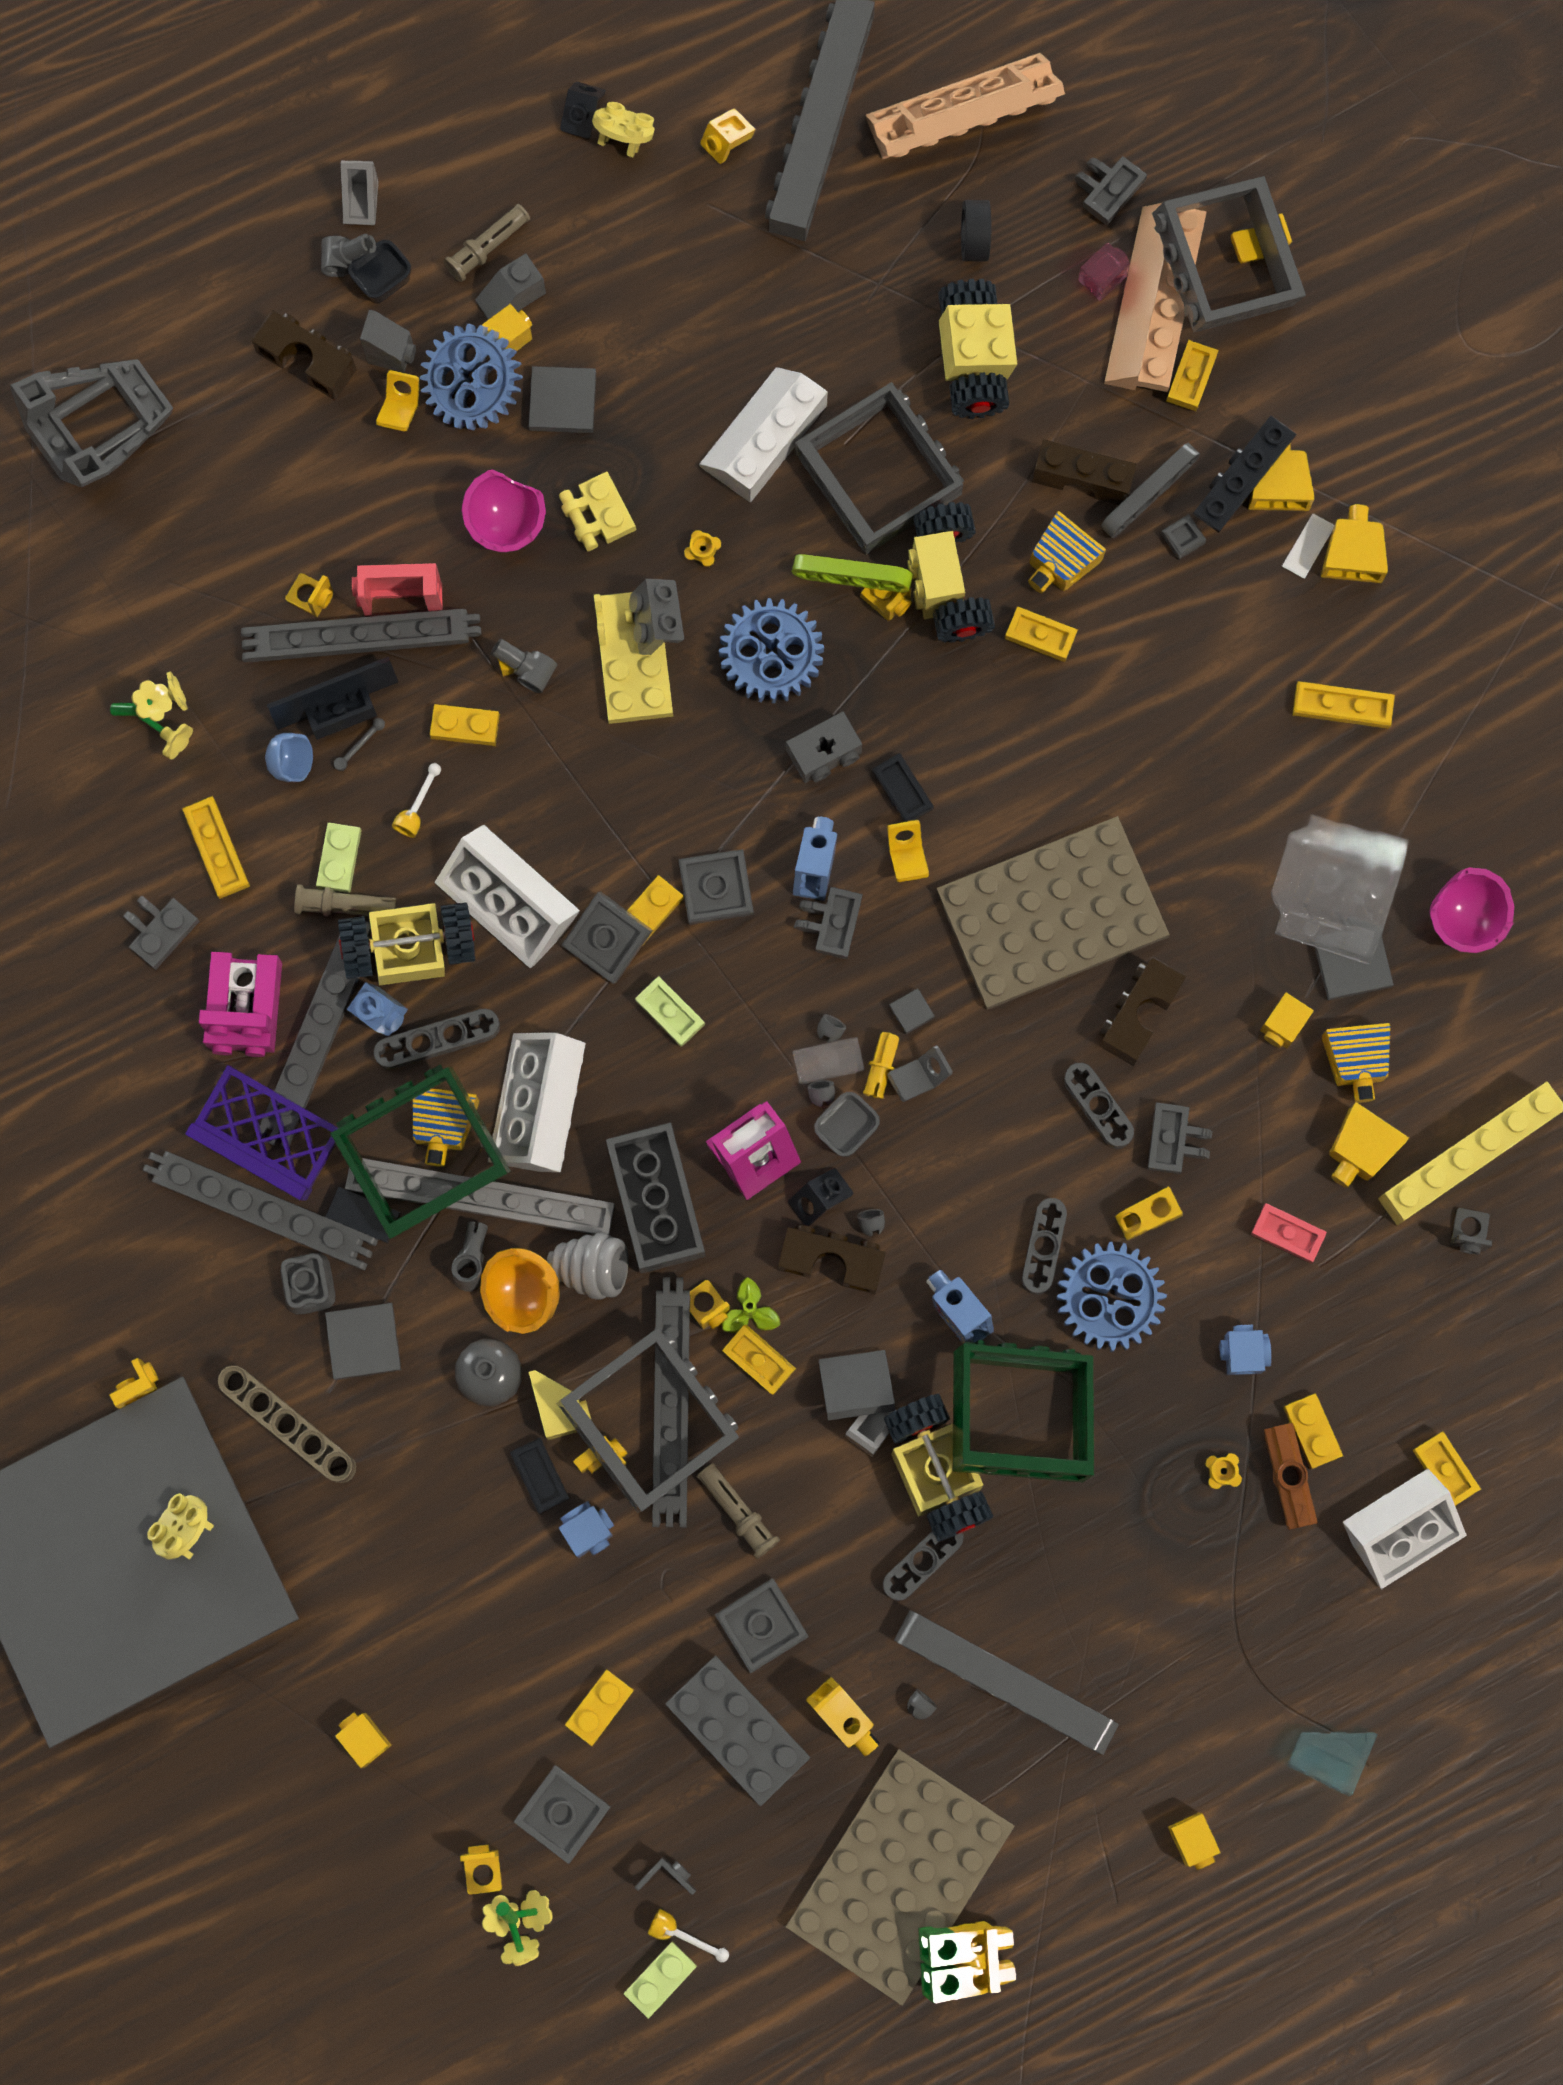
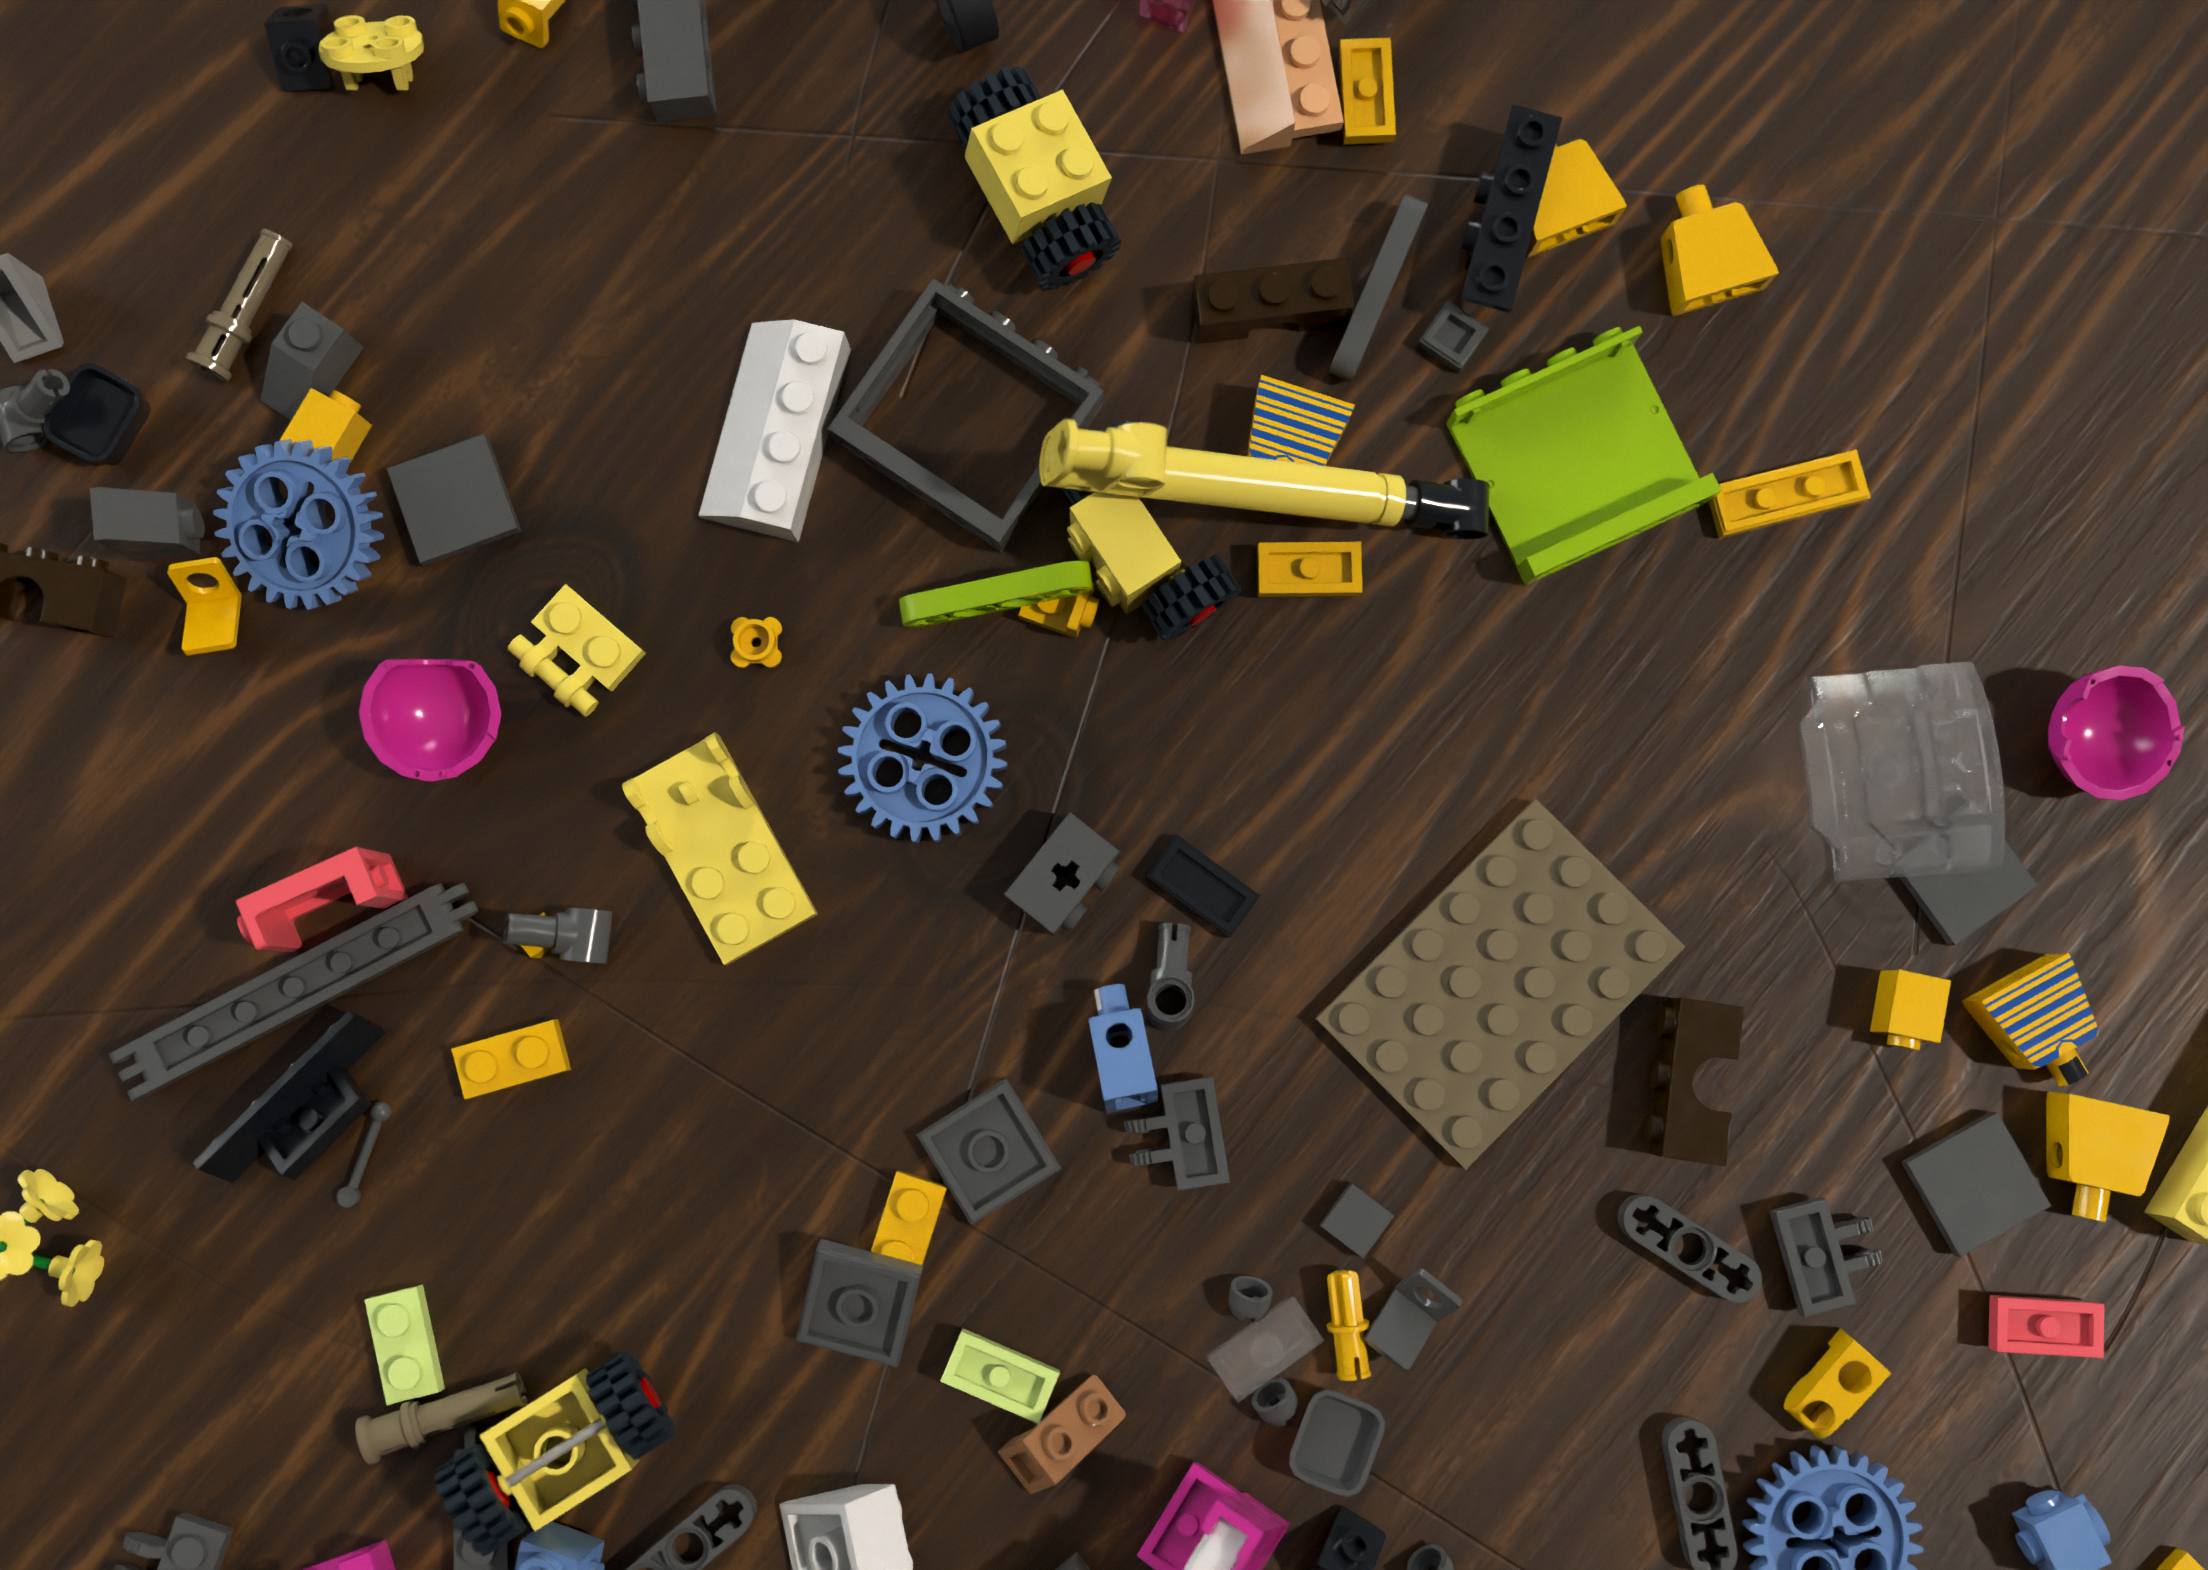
camera: 25 degrees left, 5 degrees up
yellow tile [182,796,250,899] -> none
medium blue hair [265,733,313,782] -> none
yellow bracket [286,573,333,617] -> none
hinge [392,763,441,838] -> none
white slope [435,825,580,968] -> none
dark grey bracket [629,579,684,655] -> none
yellow bracket [887,820,929,882] -> none
white sticker [1282,514,1334,579] -> none
none -> medium nougat bracket [998,1375,1126,1495]
none -> light yellow piece [1039,419,1490,540]
none -> dark grey pin [1145,923,1195,1031]
none -> lime panel [1446,326,1722,586]
none -> dark grey tile [1901,1111,2051,1257]

